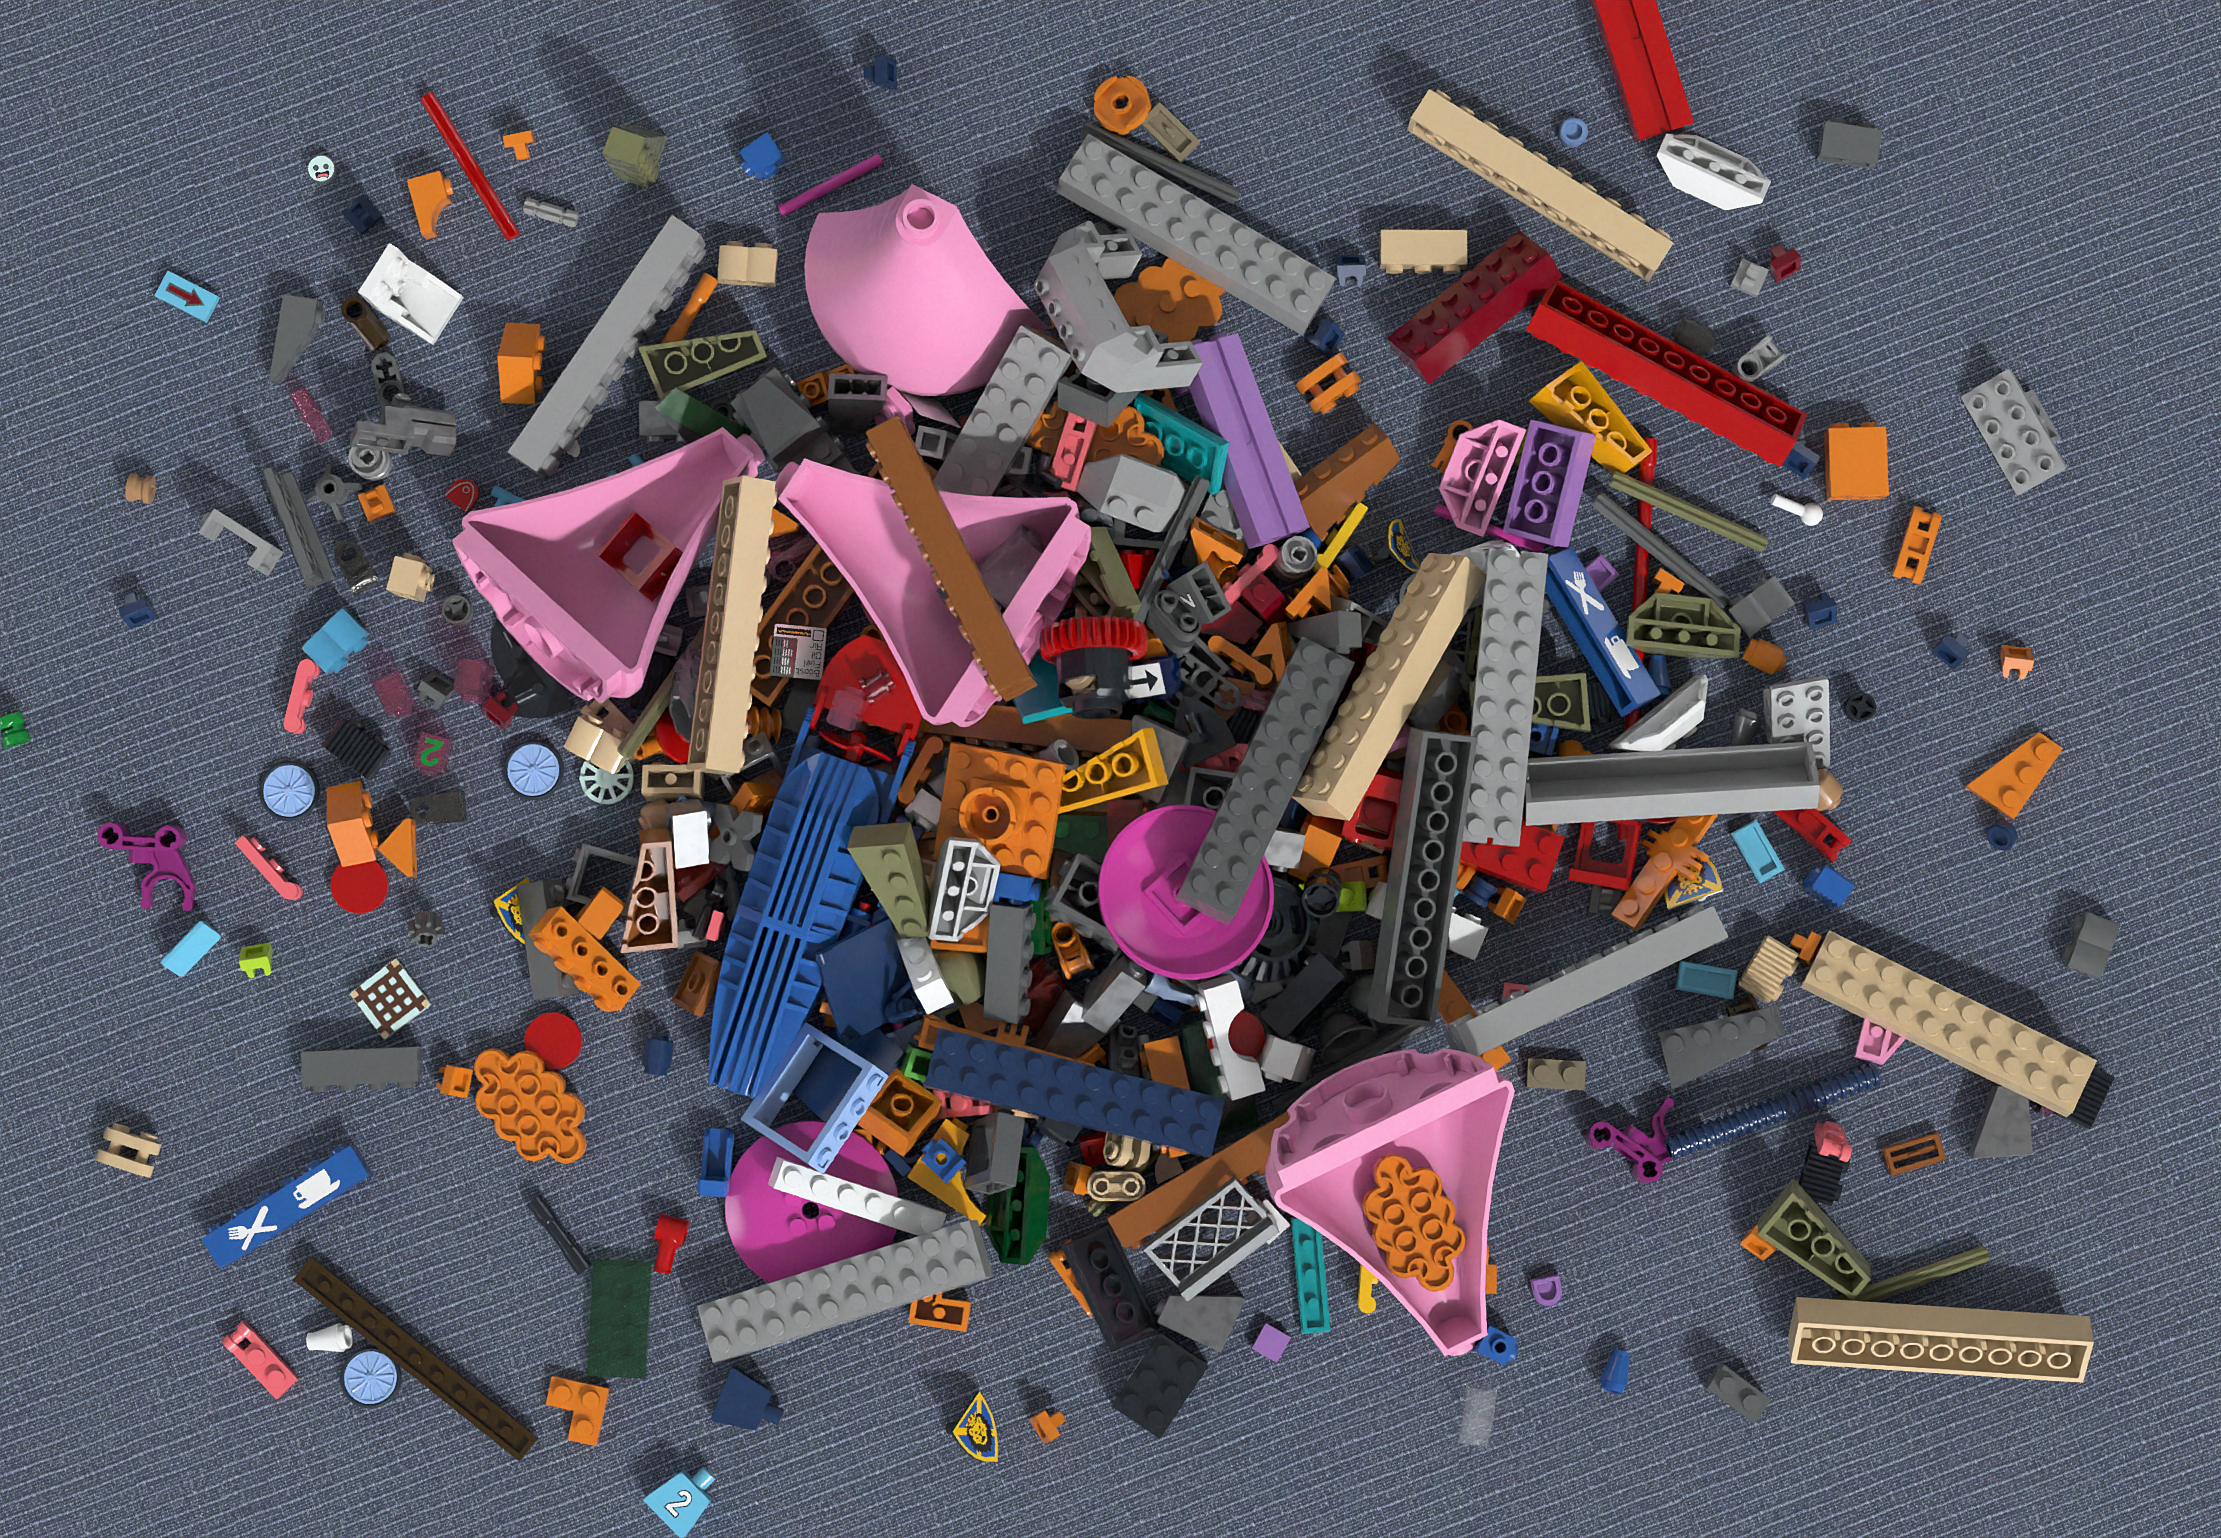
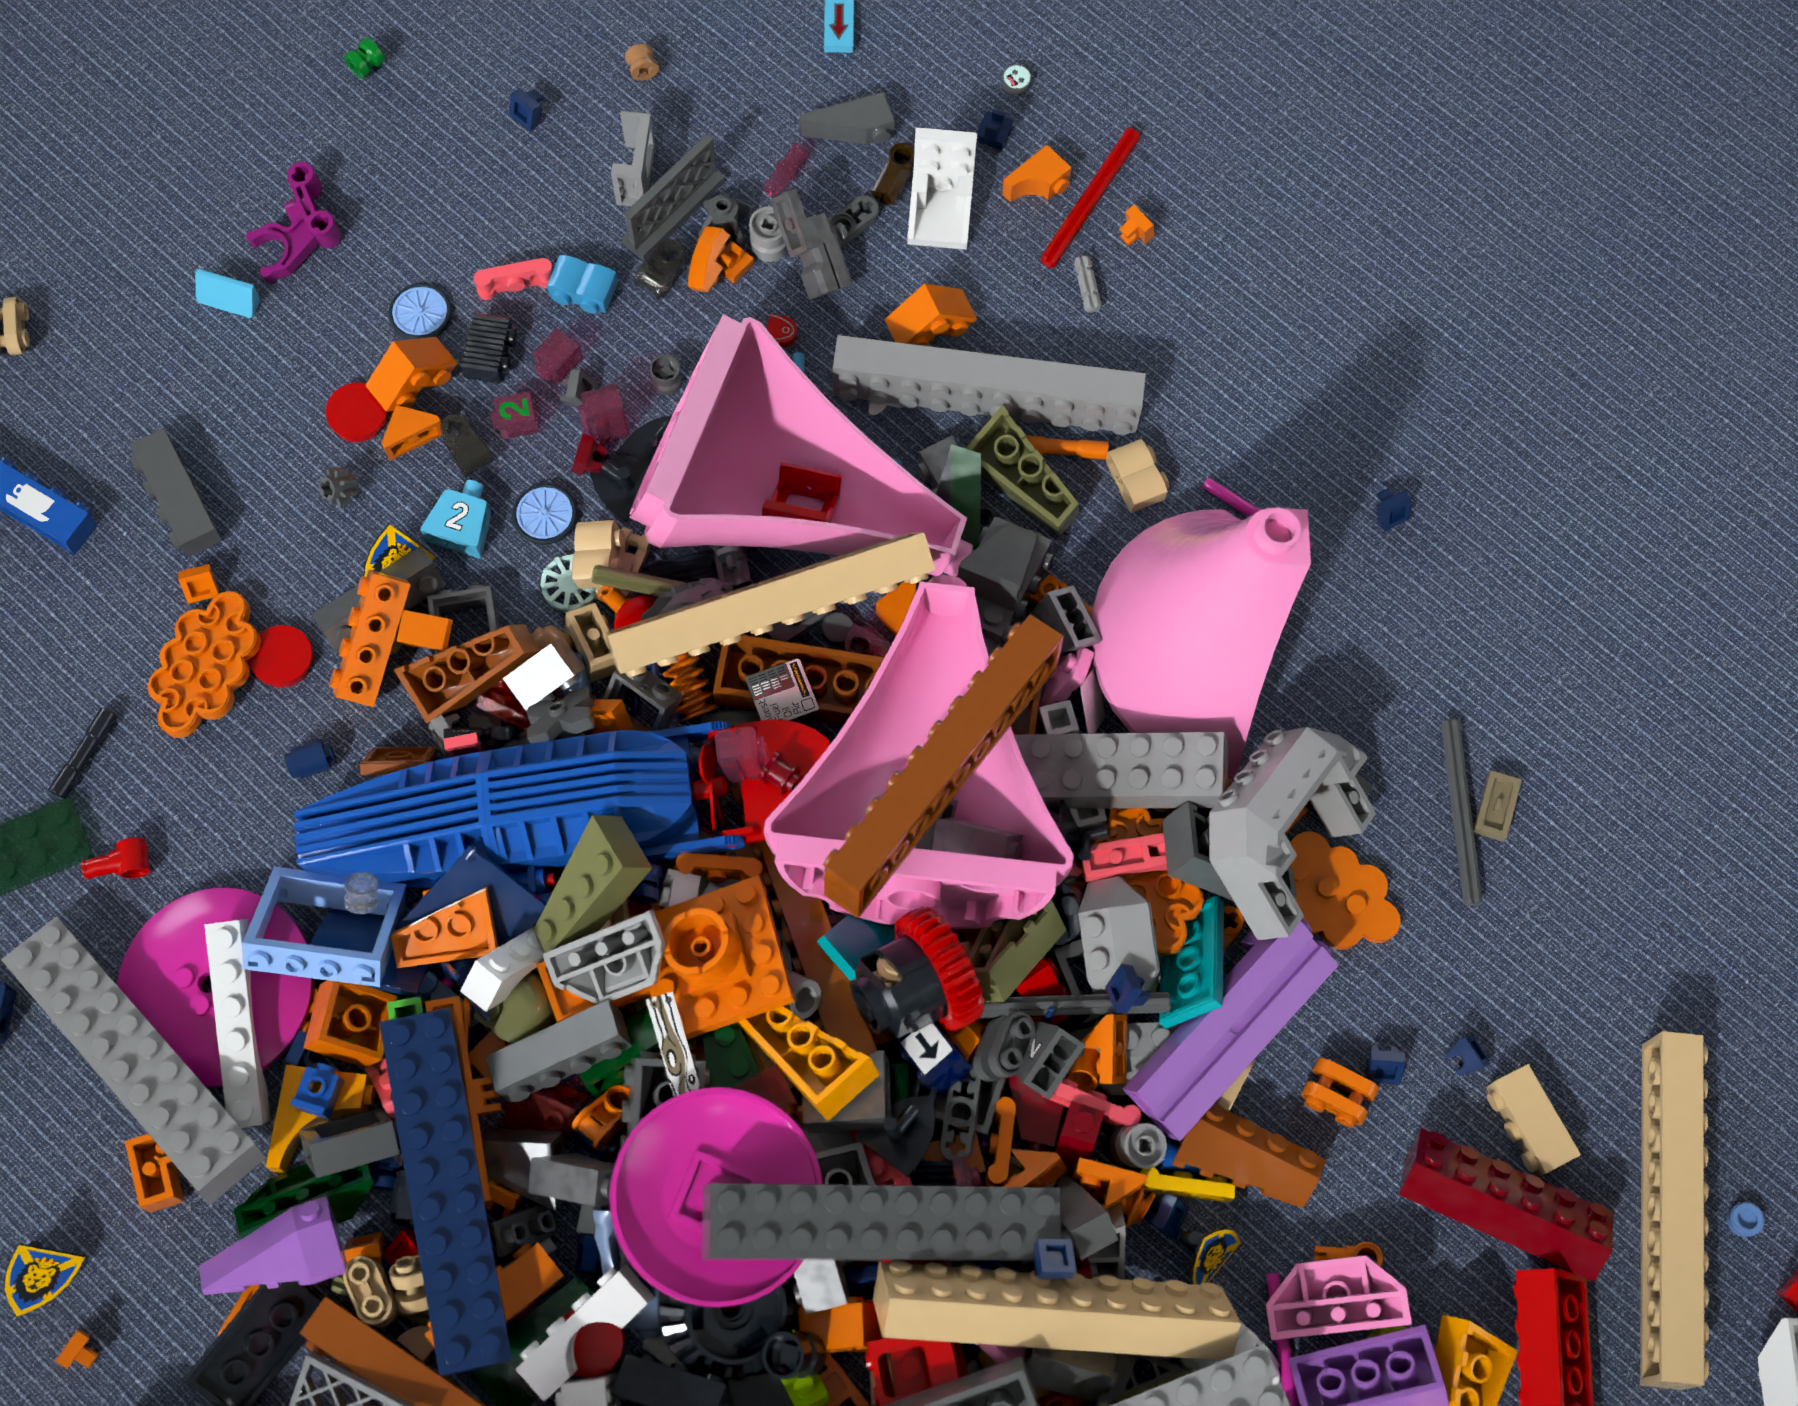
camera: 55 degrees right, 15 degrees down
coral plate [235,835,303,900] -> none
lime tile [239,942,273,978] -> none
tile [350,958,432,1040] -> none
tan brick [386,553,435,602] -> none
olive wedge [602,125,667,189] -> none
blue animal [698,1128,734,1198] -> none
blue brick [739,132,786,180] -> none
blue brick [993,871,1041,905] -> none
light grey brick [1056,134,1336,336] -> none
orange plate [1093,76,1152,135] -> none
none -> medium lavender wedge [199,1196,347,1295]
none -> clear wheel [344,873,378,914]
none -> orange wing [391,887,498,968]
none -> medium azure torso [420,480,491,559]
none -> sticker [646,991,701,1097]
none -> orange slope [688,226,730,293]
none -> dark blue tile [1033,1238,1076,1279]
none -> dark blue tile [1105,963,1150,1014]

